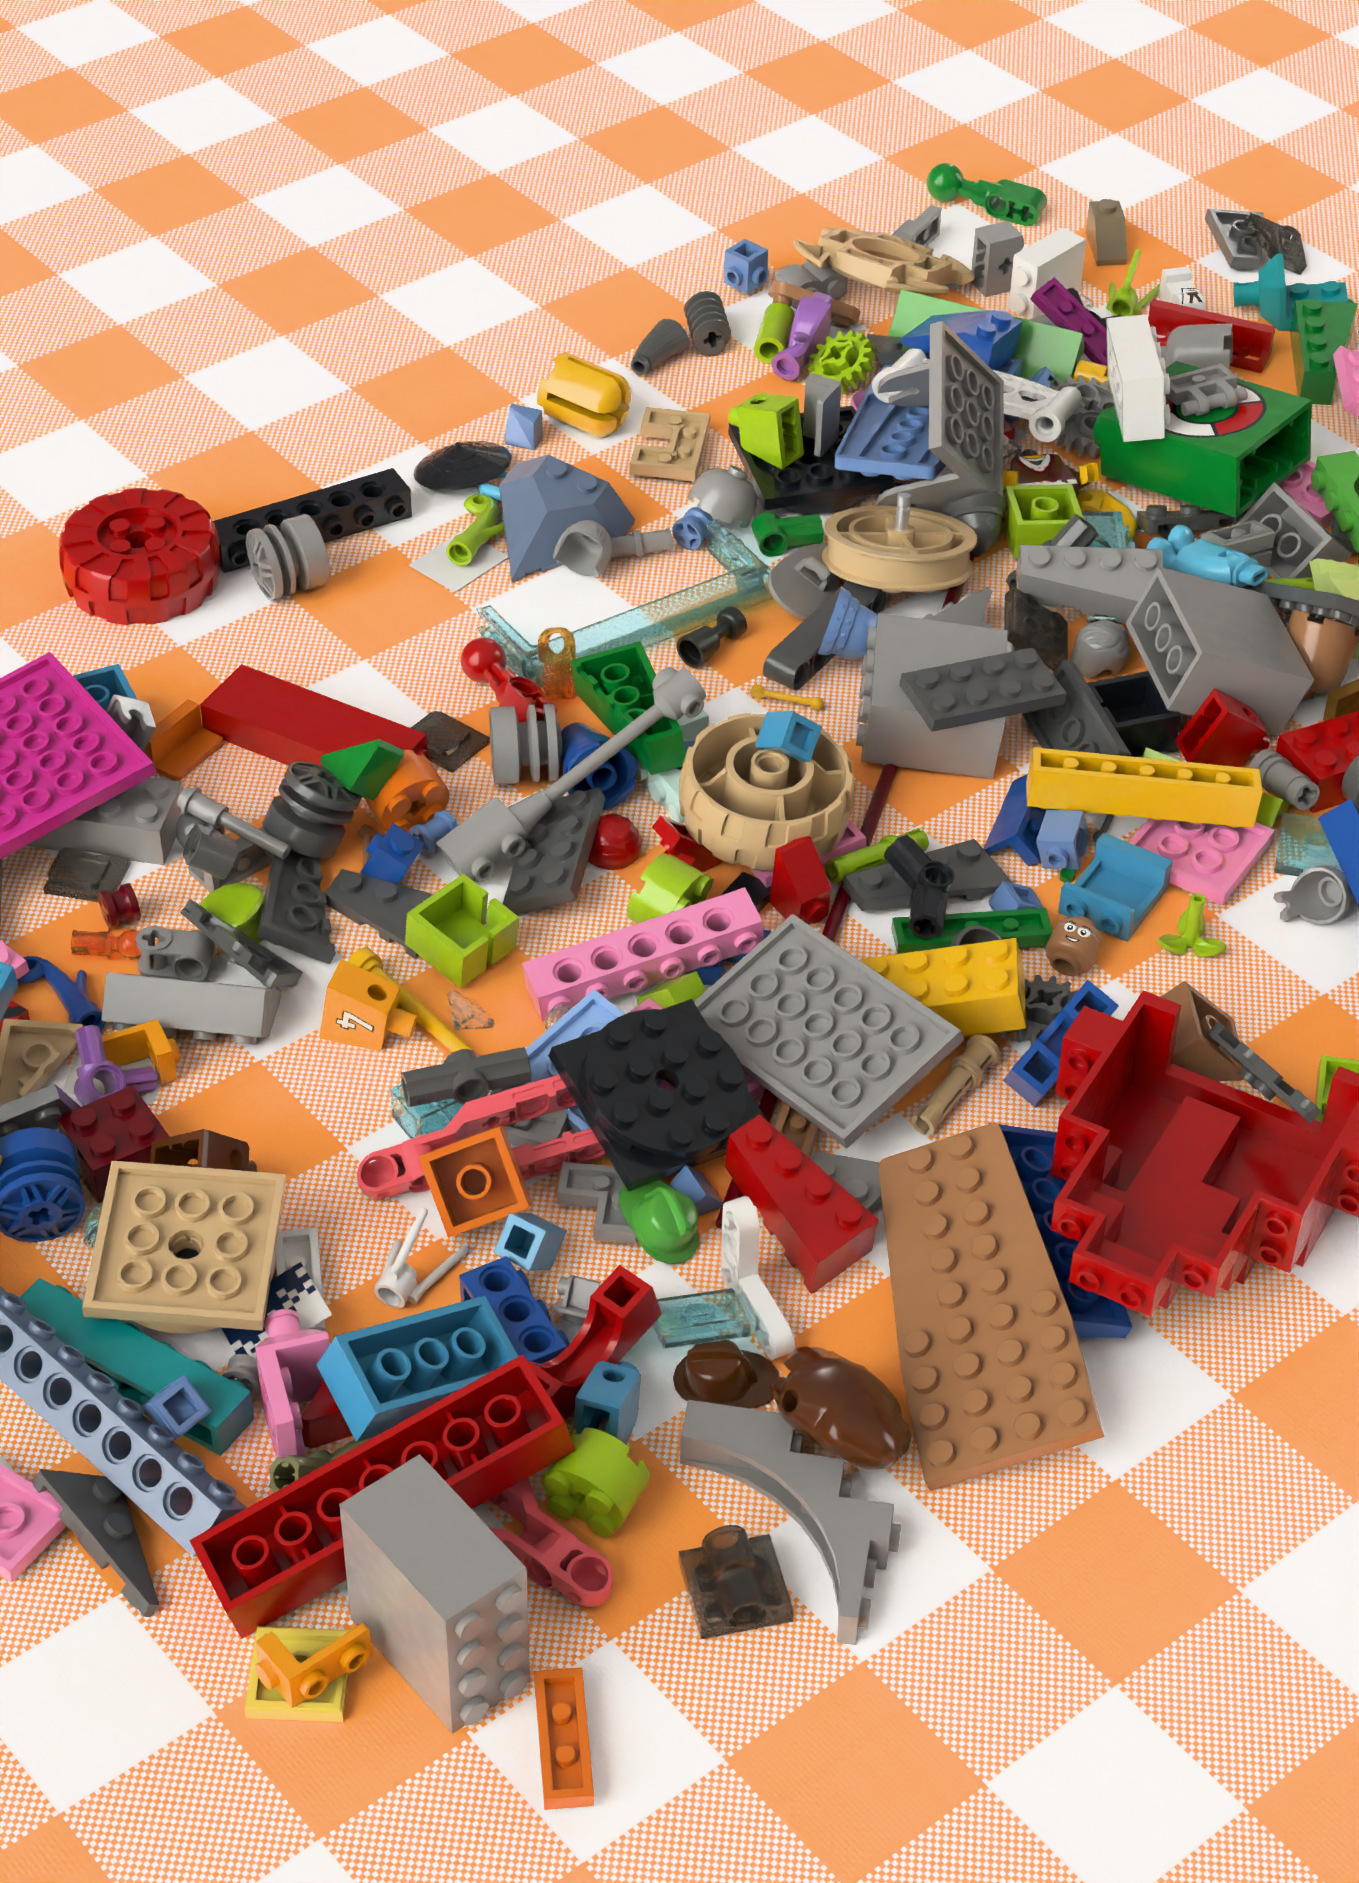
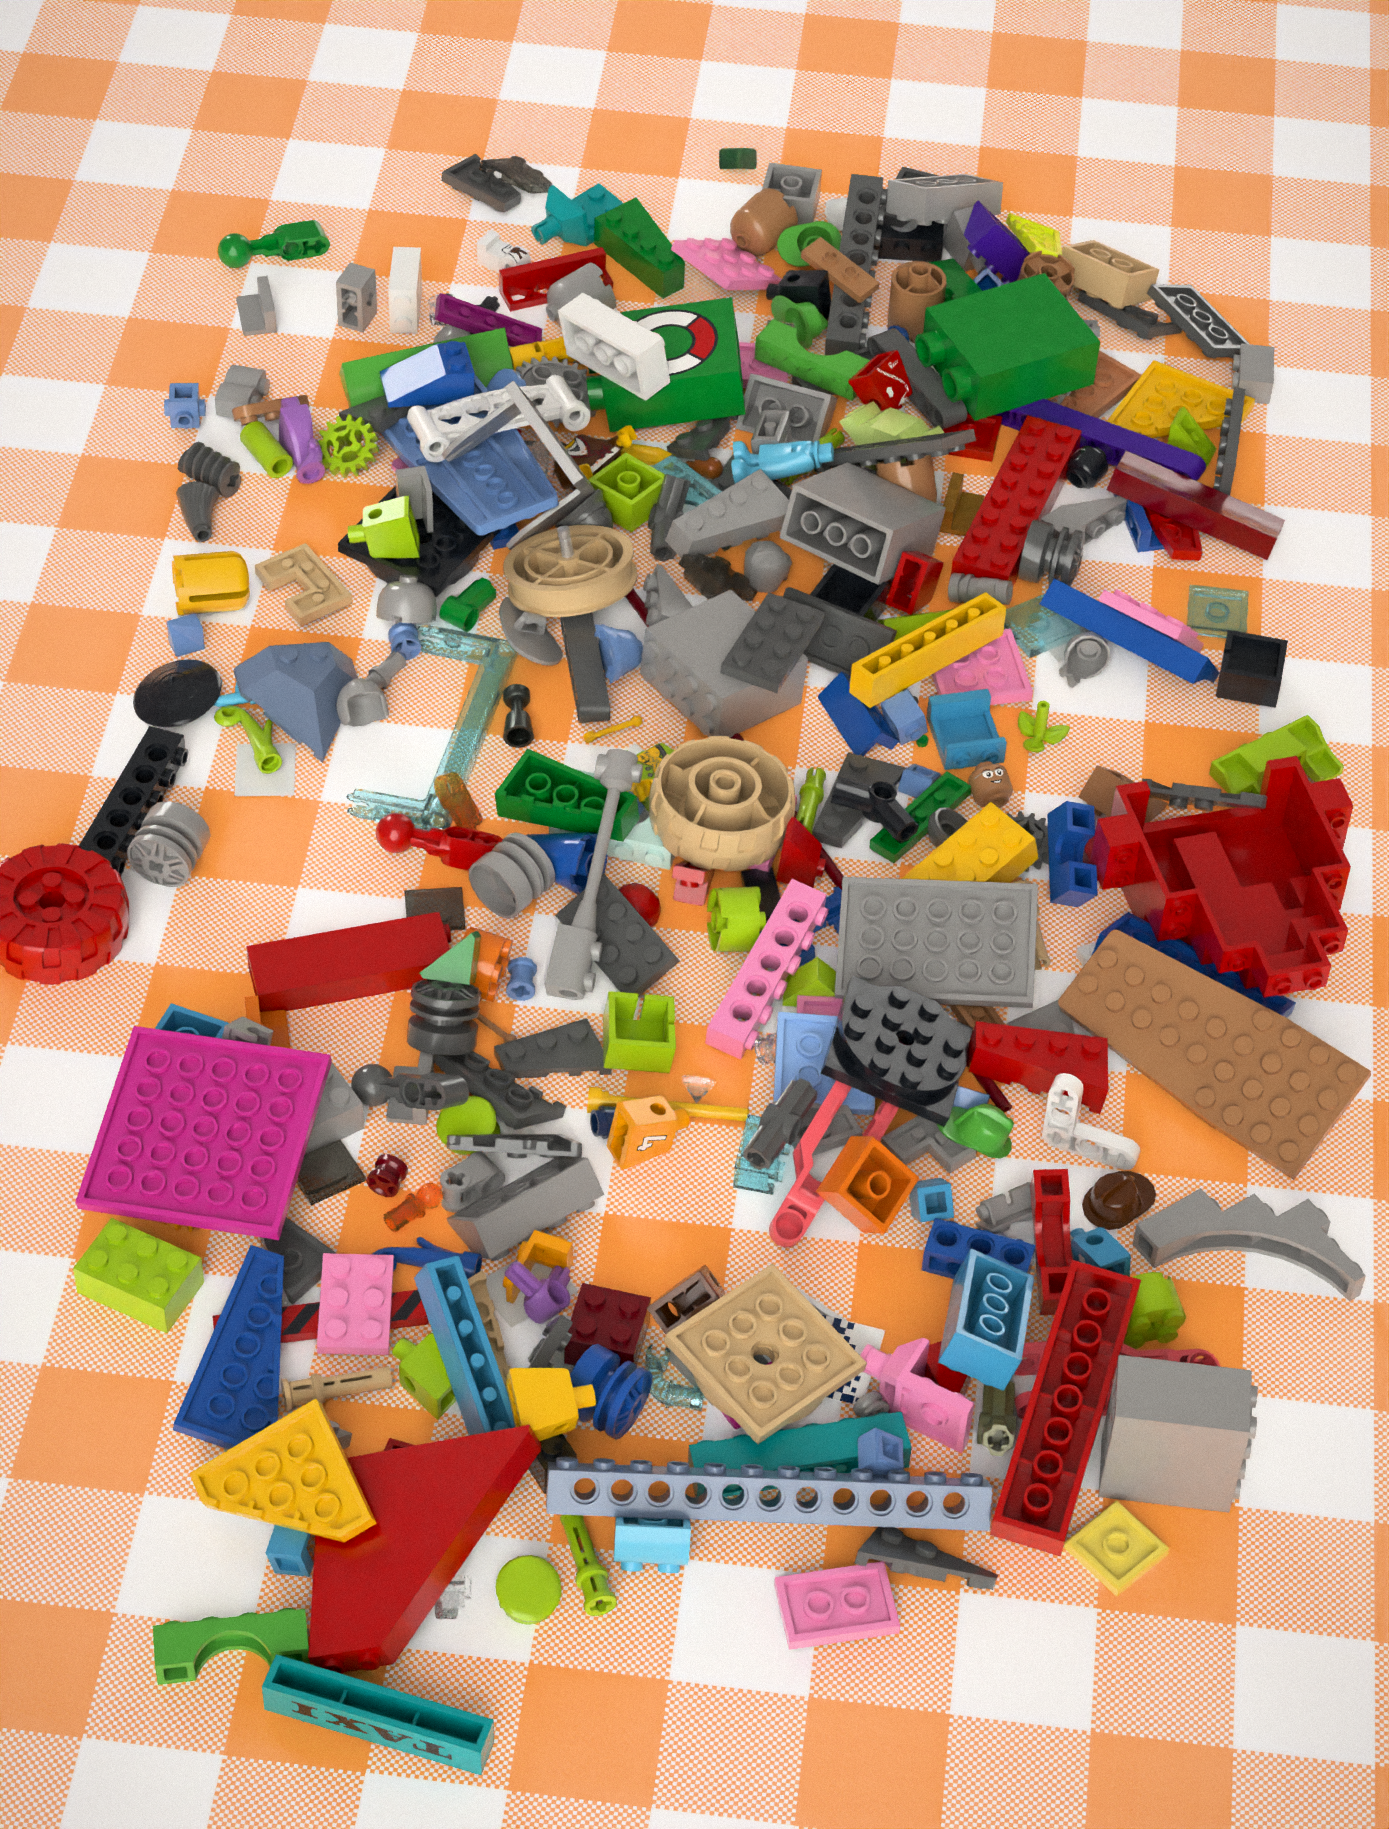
camera: 45 degrees left, 5 degrees up
light grey pin [177,787,291,859] -> none
light orange bracket [255,1623,372,1708] -> none
blue brick [360,823,425,884] -> none
white plant [374,1207,469,1308] -> none
orange plate [534,1667,594,1810] -> none
clear light blue tile [652,1288,751,1349] -> none
clear smoke plate [678,1525,794,1640] -> none
dark azure panel [756,711,822,762] -> none
reddish brown piece [770,1346,912,1470] -> none
tan piece [793,227,975,297] -> none
dark tan slope [1086,199,1127,266] -> none
lime plant [1106,249,1160,317] -> none
light grey plate [1166,363,1248,416] -> none

